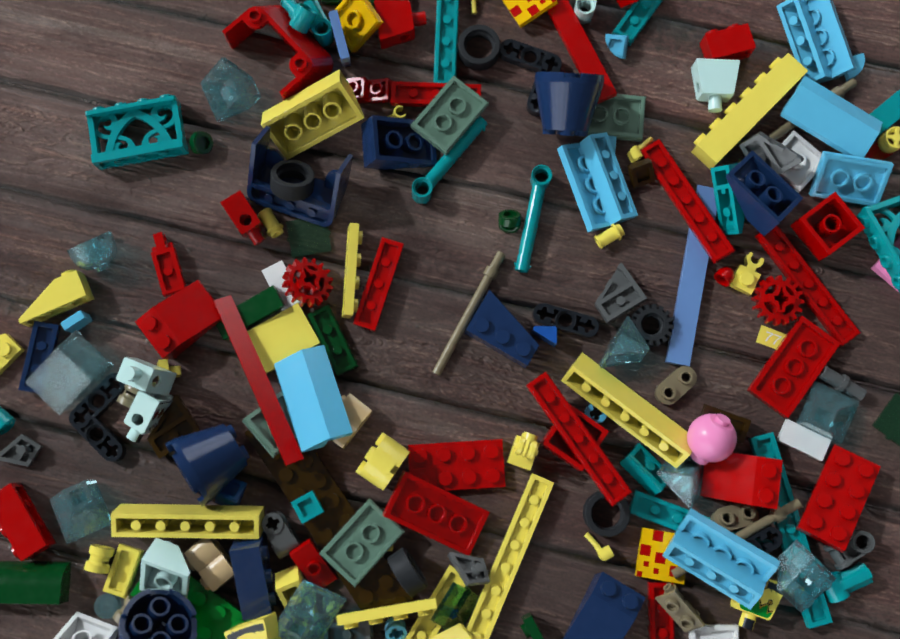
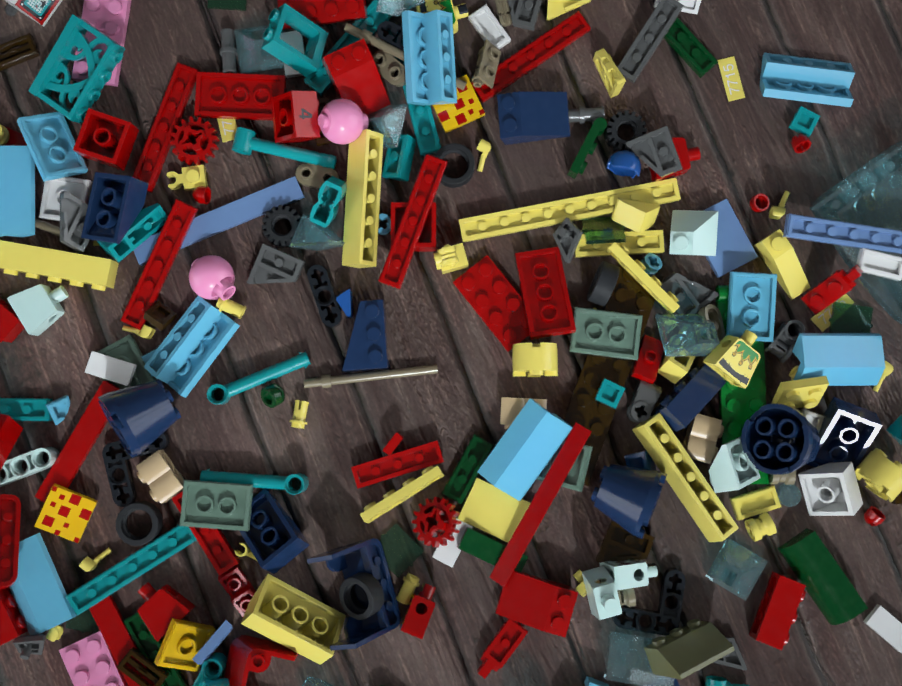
camera: 125 degrees left, 5 degrees up
none -> white tile [85,351,137,386]
none -> tan brick [136,450,184,503]
none -> bright pink brick [189,255,236,300]
none -> teal piece [232,127,337,169]
none -> teal window [262,3,329,77]
none -> red brick [271,90,321,143]
none -> light yellow pin [289,400,309,429]
none -> teal brick [310,176,347,228]
none -> red tile [382,432,404,455]
none -> olive slope [644,619,735,680]

